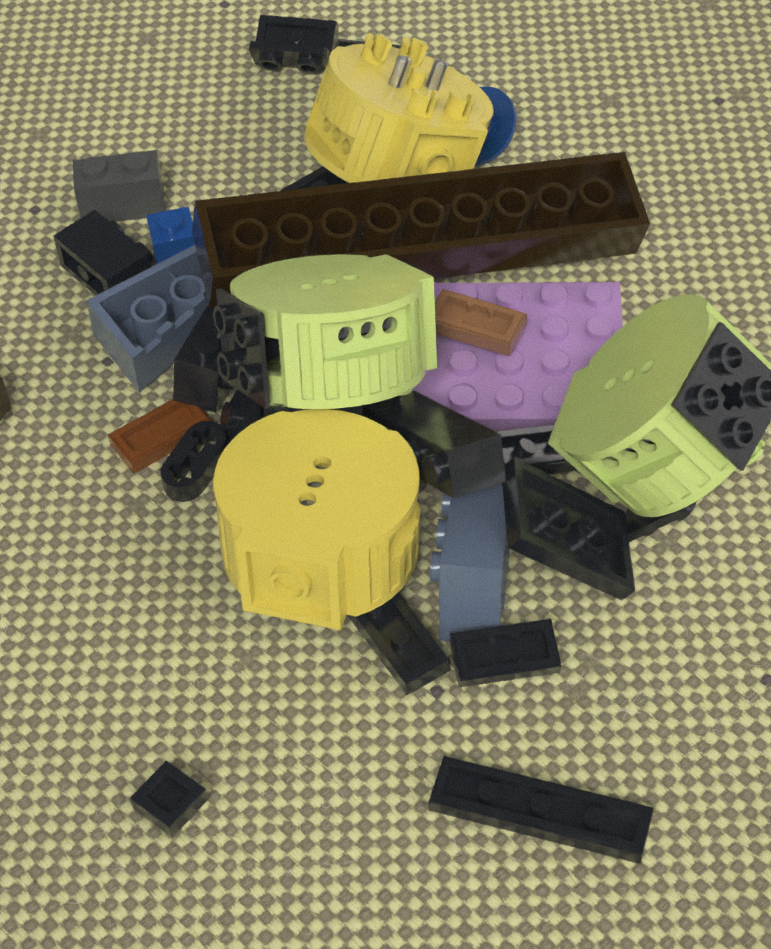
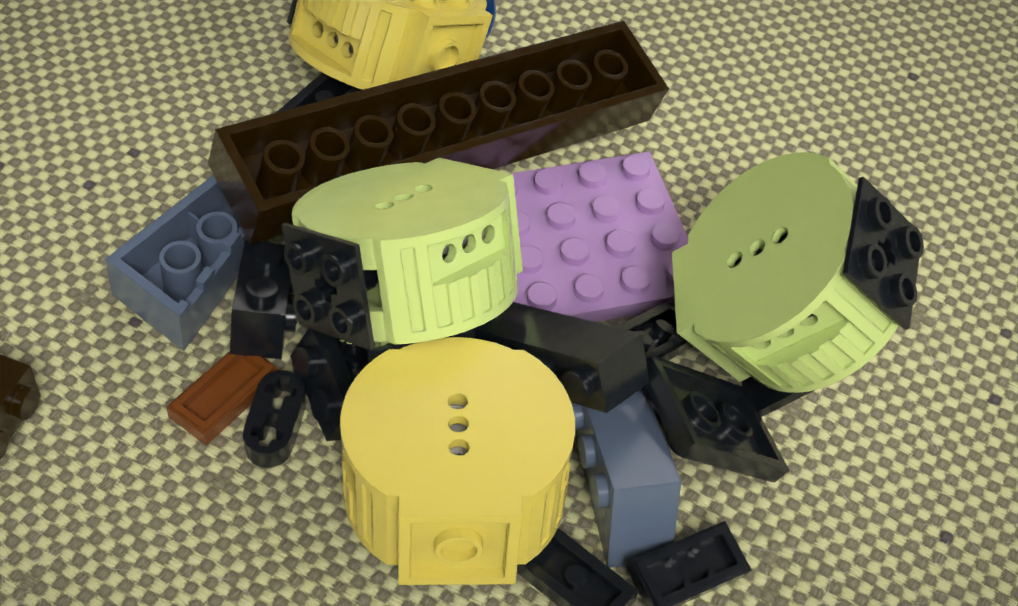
camera: 25 degrees left, 0 degrees up
black brick [53,209,153,296] -> none
dark grey brick [73,150,166,222] -> none
blue brick [146,206,195,264] -> none
medium nougat plate [435,289,527,356] -> none

